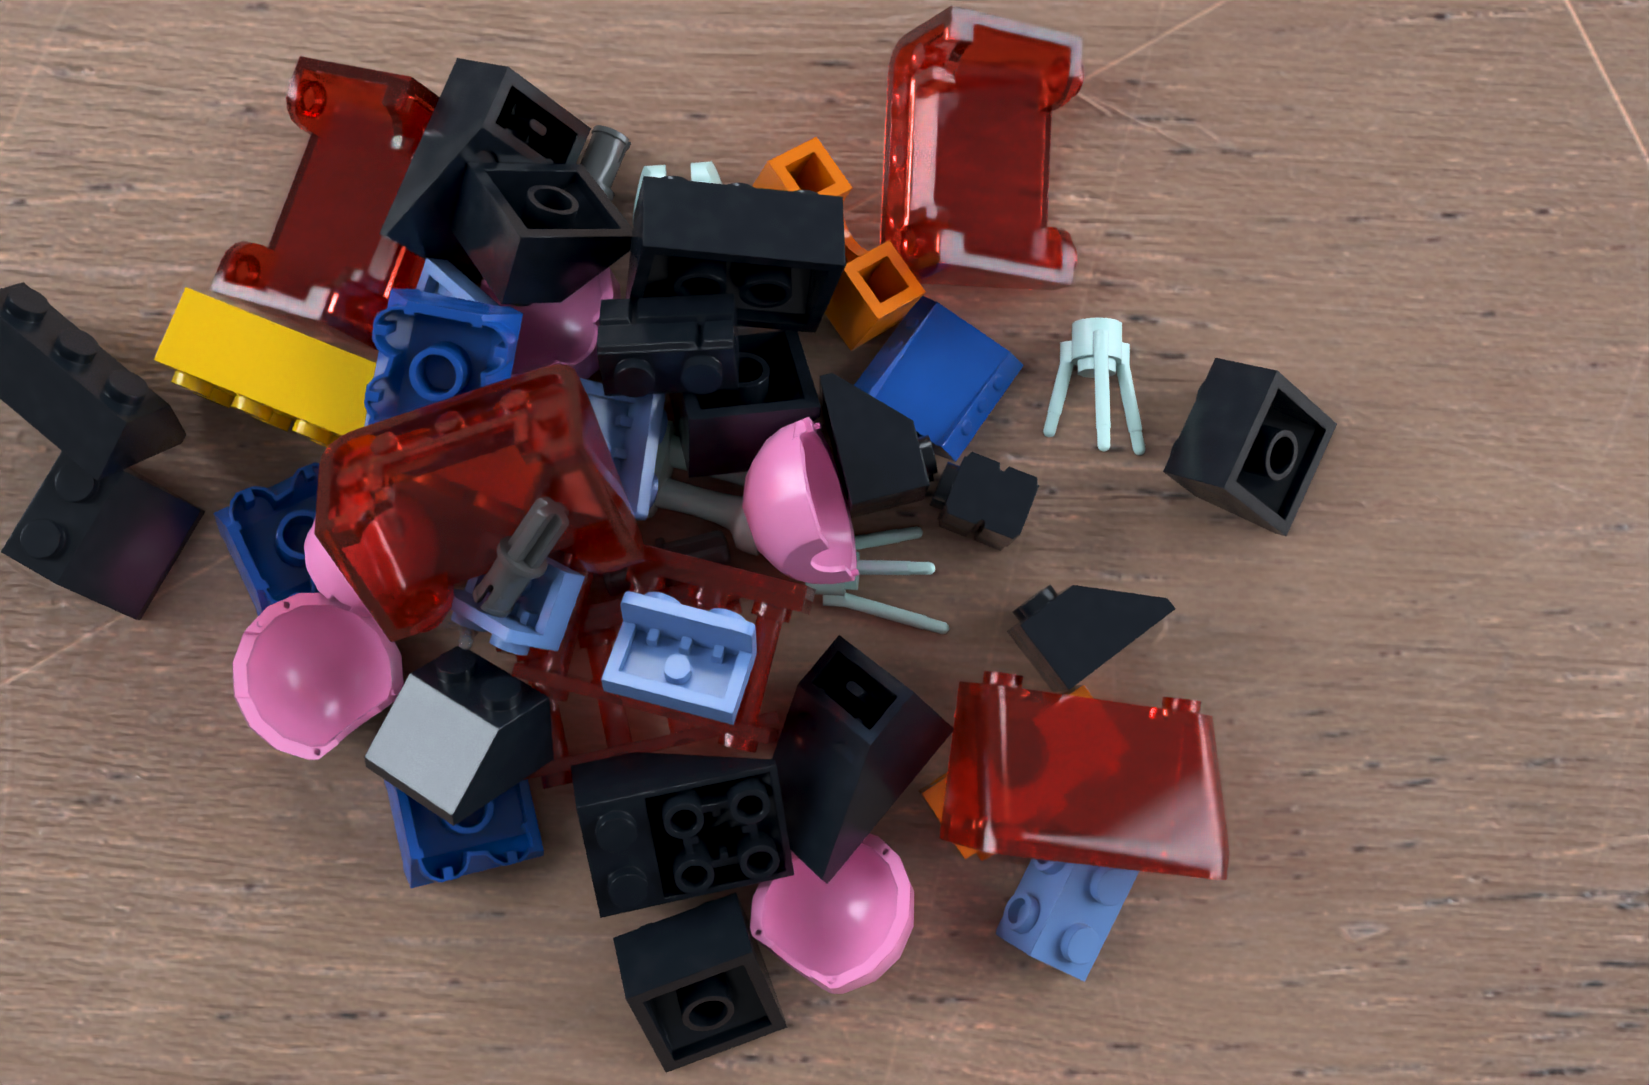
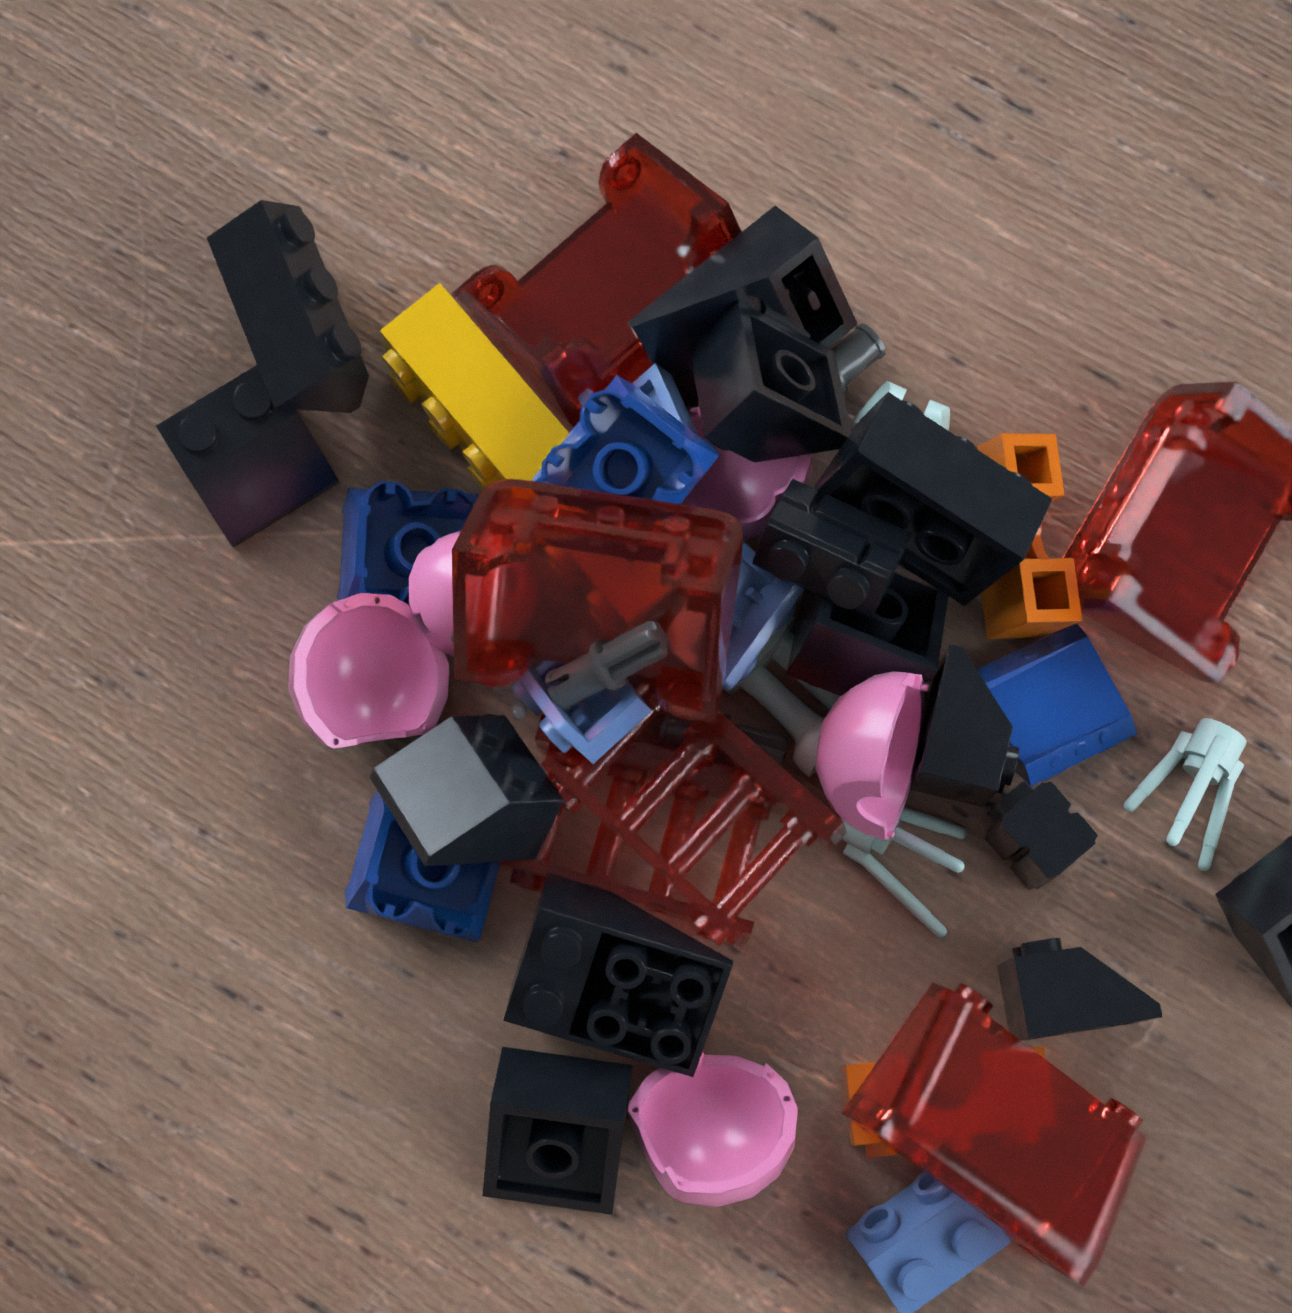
camera: 30 degrees right, 5 degrees down
medium blue bracket [601,591,757,725] -> none
black slope [772,635,955,884] -> none

